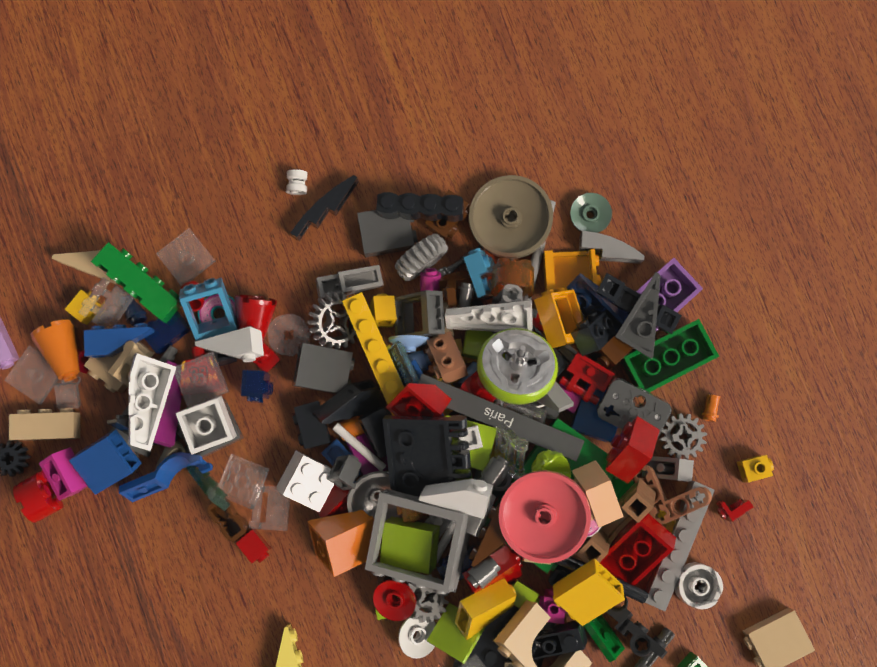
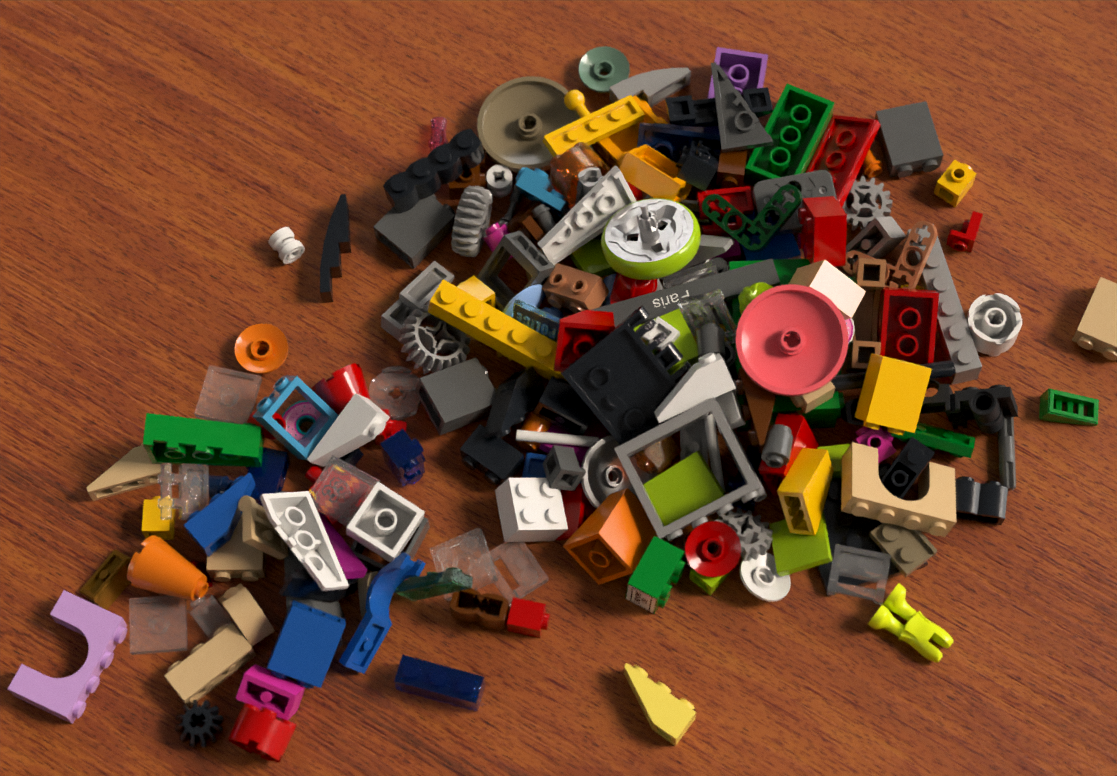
camera: 35 degrees left, 15 degrees down
none -> pearl gold slope [79,549,131,610]
none -> tan brick [218,583,275,647]
none -> orange dish [234,323,288,374]
none -> clear blue brick [394,655,486,712]
none -> clear pink pin [428,117,449,152]
none -> white wheel [486,165,513,197]
none -> yellow plate [542,90,645,161]
none -> green brick [625,536,686,614]
none -> dark green beam [702,184,802,252]
none -> red tile [805,115,880,207]
none -> dark grey brick [875,101,943,177]

